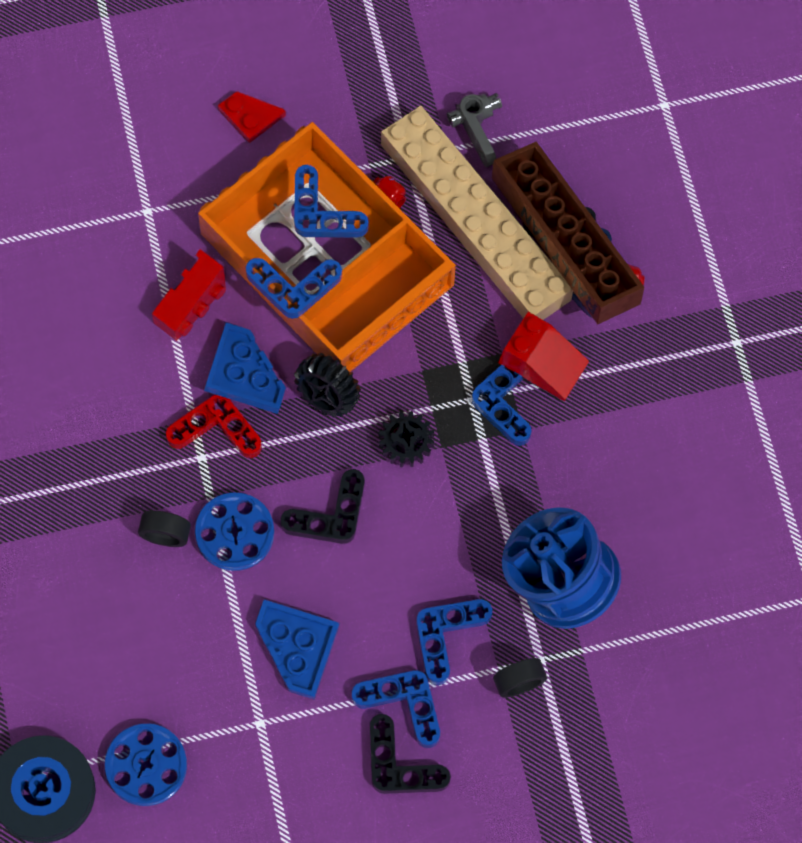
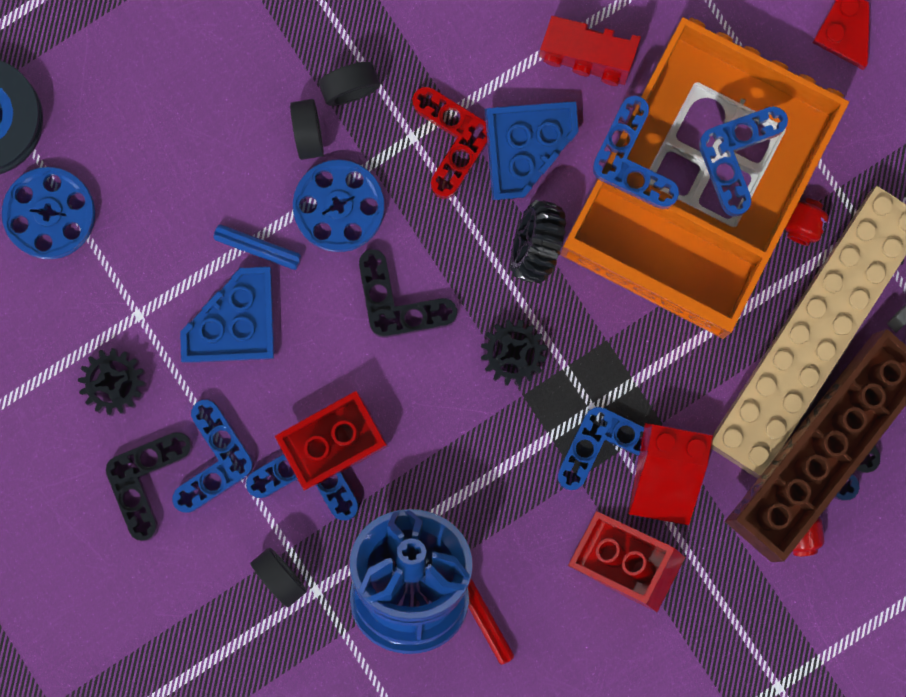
camera: 75 degrees right, 15 degrees up
none -> black gear [78,348,147,416]
none -> blue axle [213,224,301,270]
none -> red slope [274,391,389,491]
none -> black tyre [319,62,380,106]
none -> red axle [468,579,514,665]
none -> red slope [568,511,685,612]

